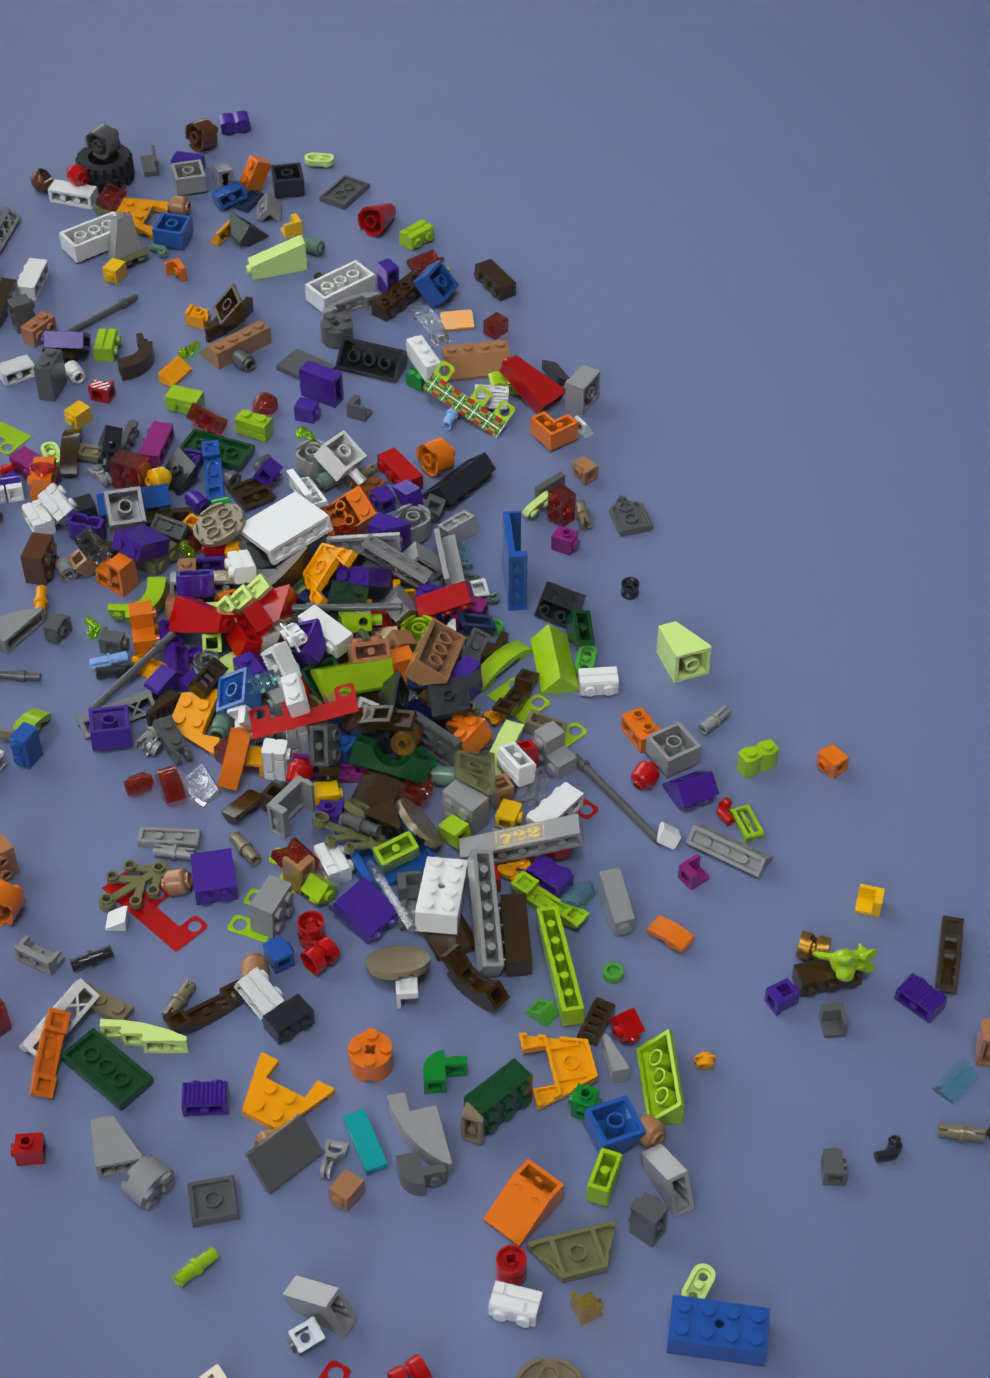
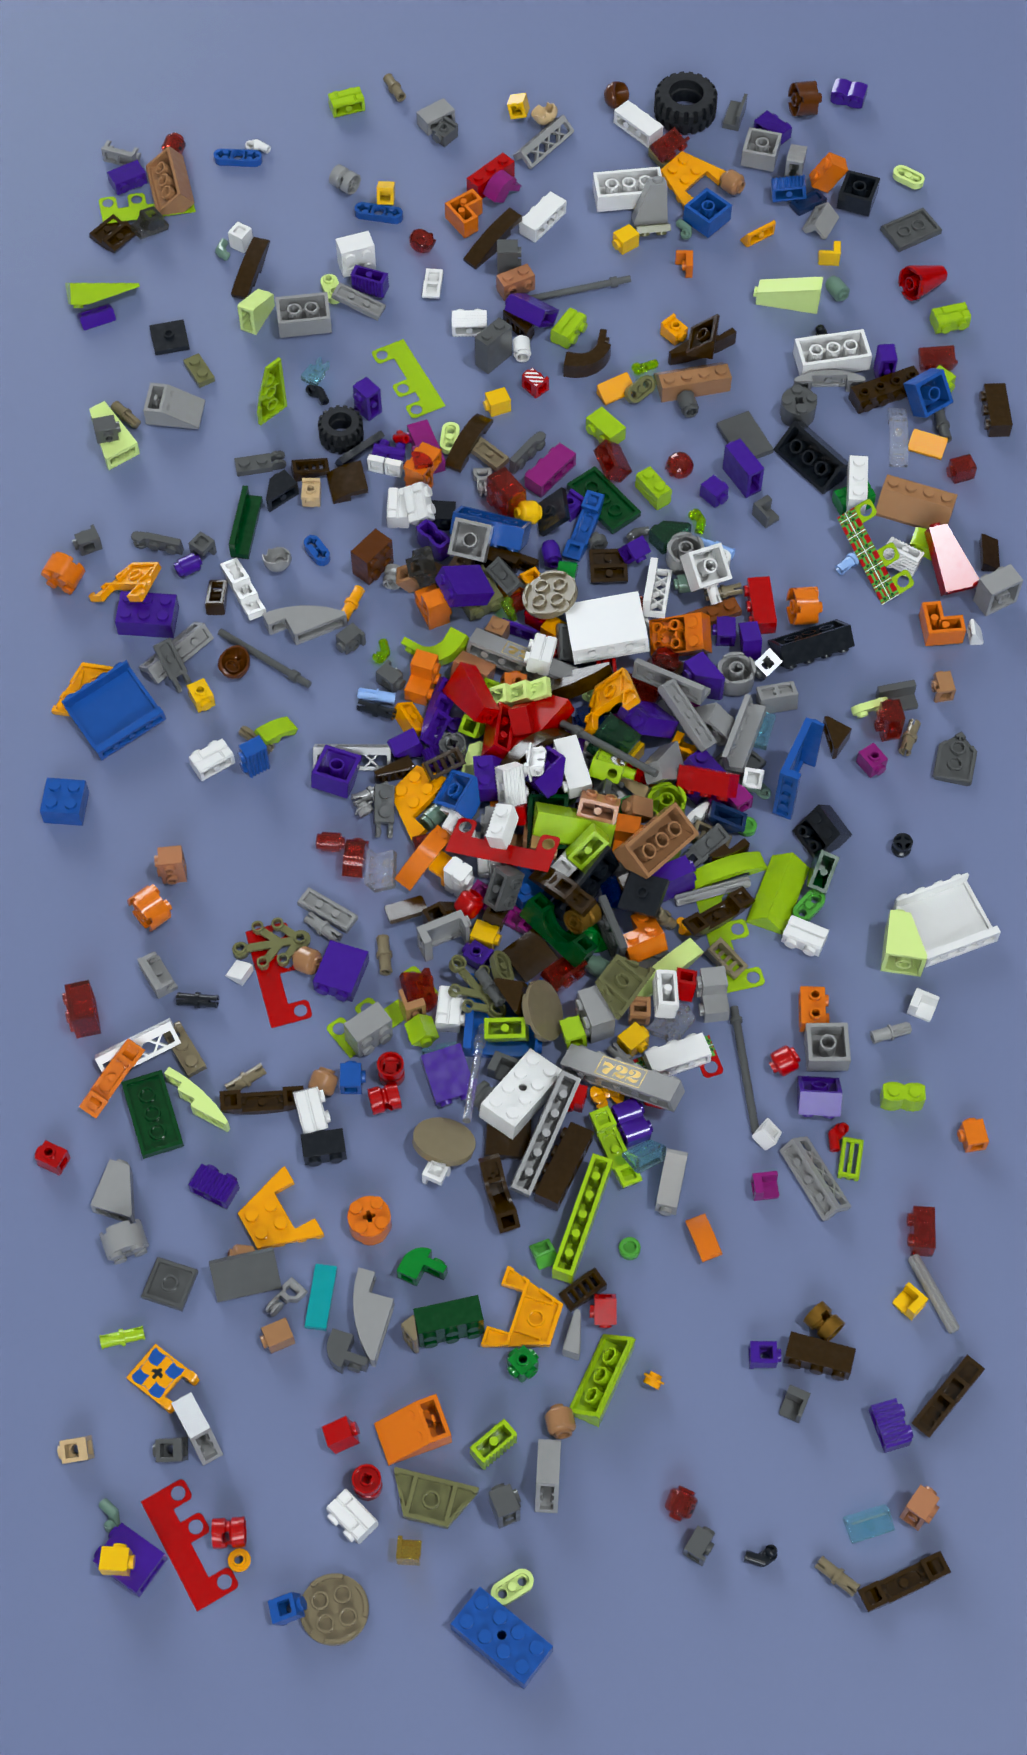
camera: 30 degrees right, 15 degrees up
red head [66,164,89,187] -> none
dark grey brick [85,123,121,160] -> none
dark grey bar [89,631,176,709] -> none
black torso [97,425,123,470] -> none
dark purple brick [176,569,215,599] -> none
pearl dark grey slope [229,213,269,247] -> none
clear light blue plate [246,669,279,694] -> none
blue slope [583,1095,646,1154] -> none
lime animal [813,943,878,982] -> none
none -> light orange flag [126,1344,200,1414]
none -> red brick [322,1416,360,1454]
none -> lime brick [565,822,609,870]
none -> olive plate [624,375,656,404]
none -> clear green slope [649,521,692,555]
none -> clear red head [664,1485,698,1522]
none -> light grey axle [674,876,751,906]
none -> dark brown slope [823,716,852,759]
none -> white panel [893,873,1001,968]
none -> white panel [907,988,940,1022]
none -> clear red brick [907,1206,936,1257]
none -> light grey axle [908,1254,960,1334]
none -> dark grey pin [934,409,952,443]

